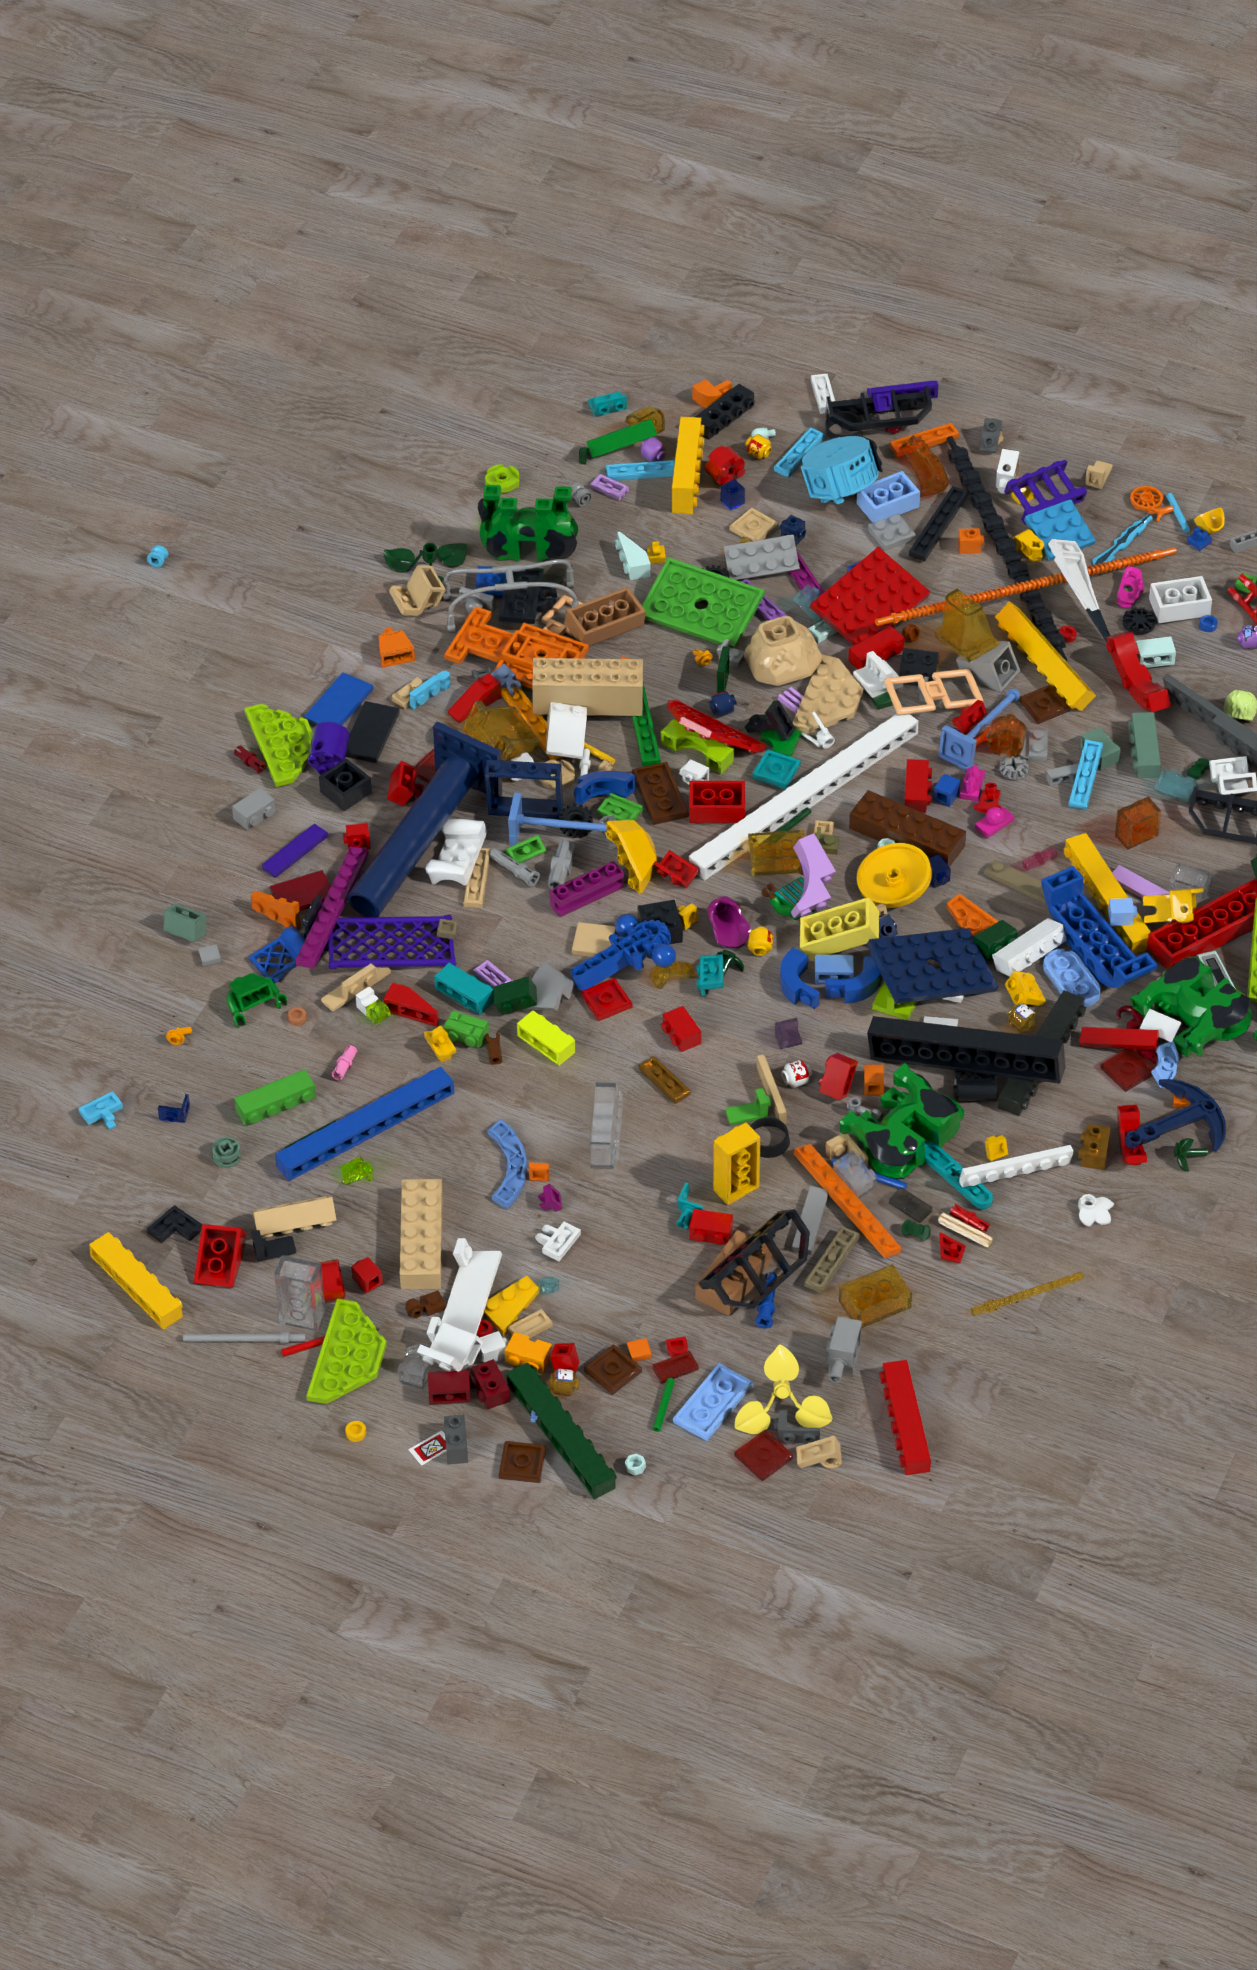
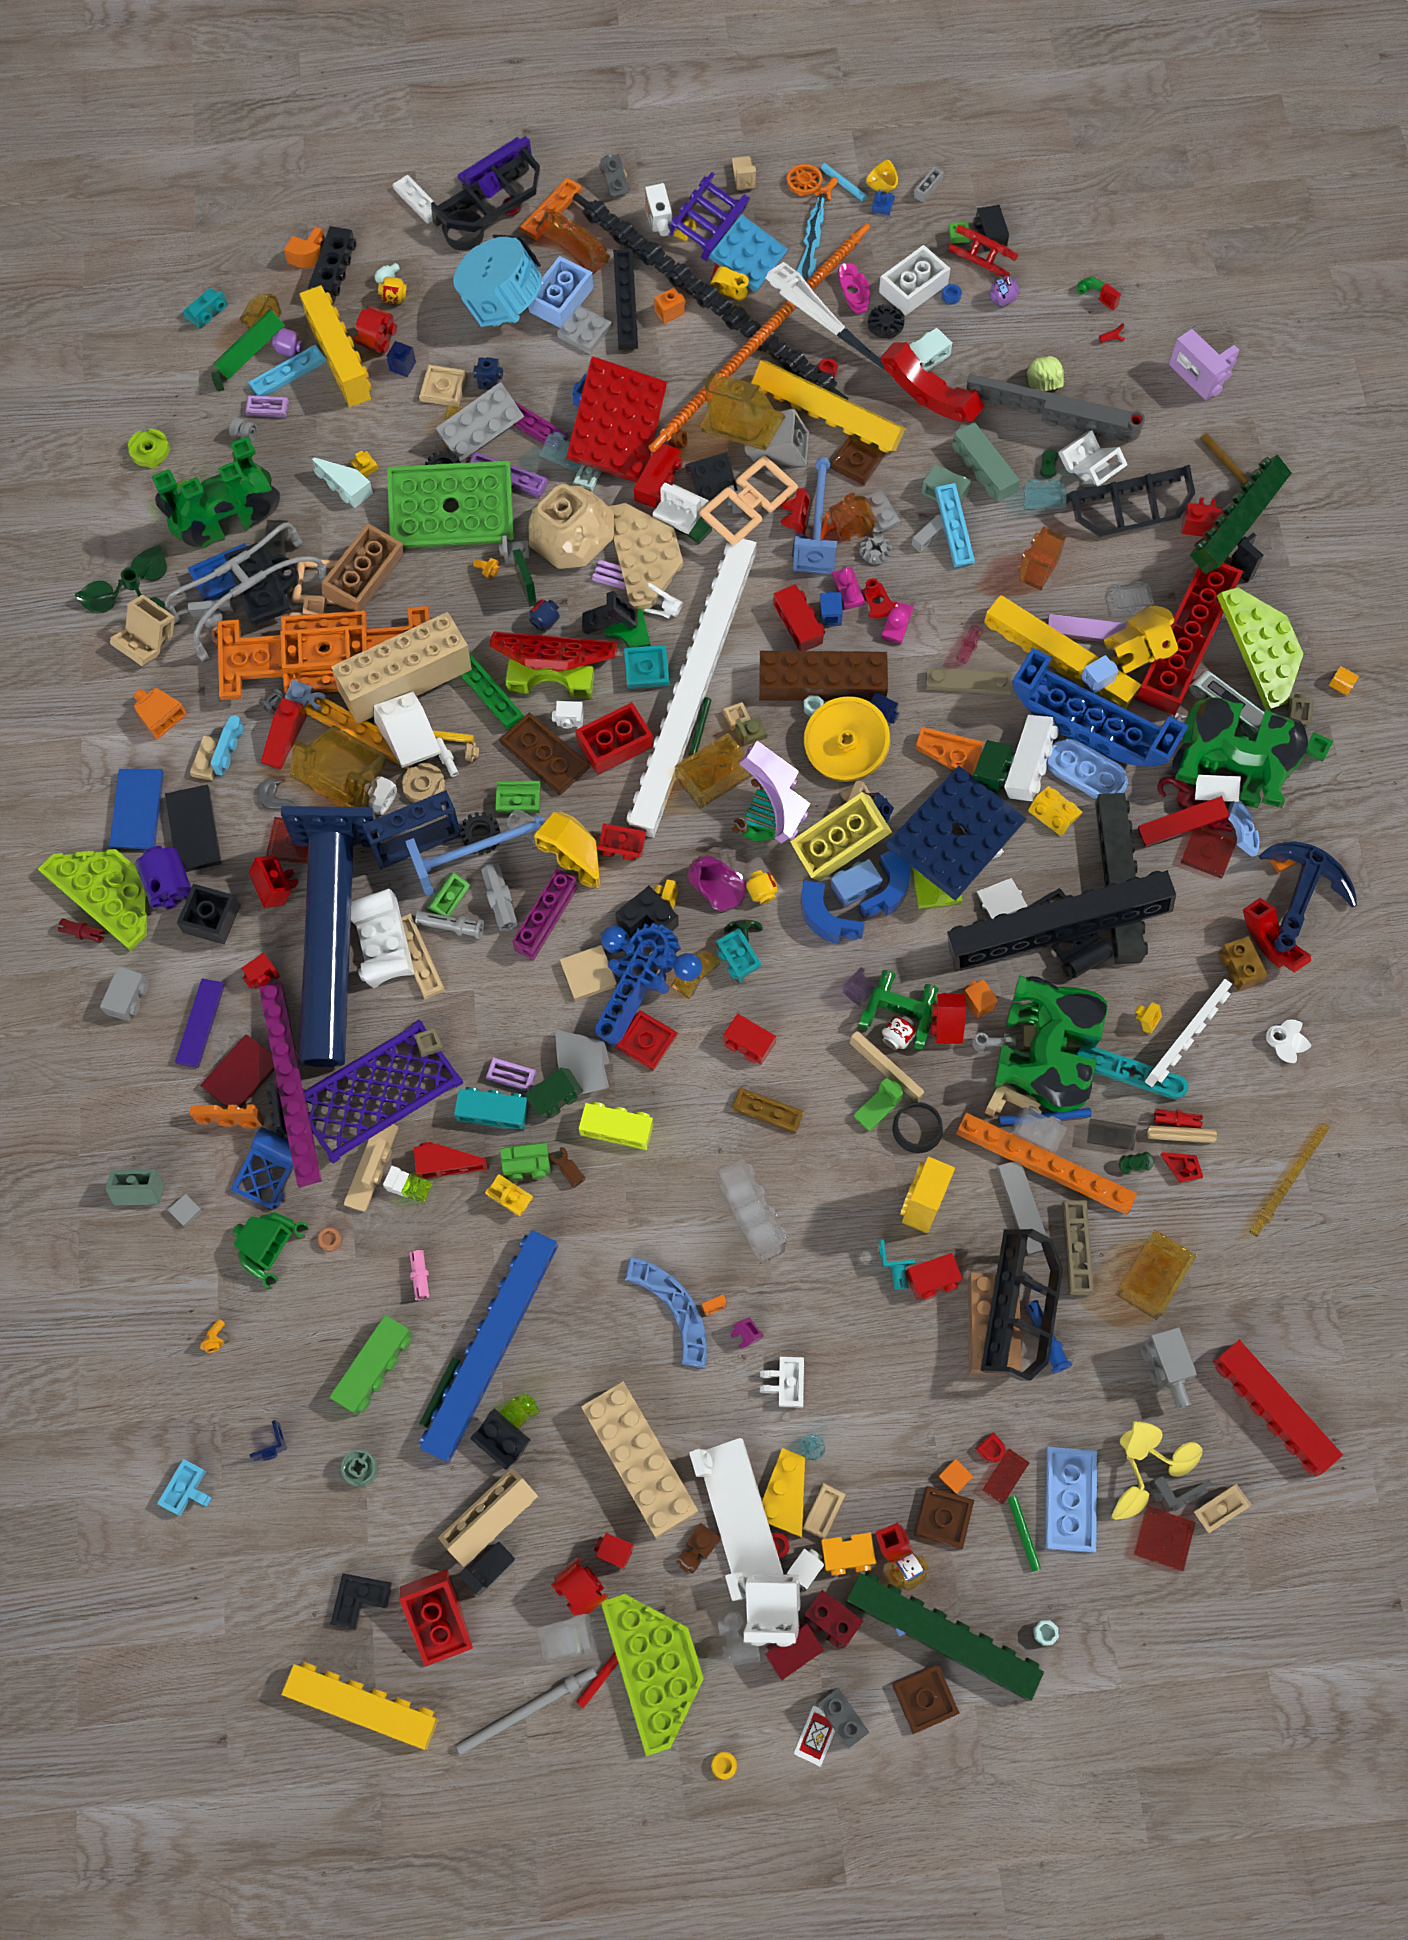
camera: 30 degrees left, 20 degrees up
blue arch [574,771,635,805] -> none
medium azure tile [774,427,825,478] -> none
clear yellow head [1007,1004,1036,1032] -> none
dark green plant [1174,1138,1208,1172] -> none
none -> black bracket [470,1408,531,1470]
none -> green connector [858,970,939,1051]

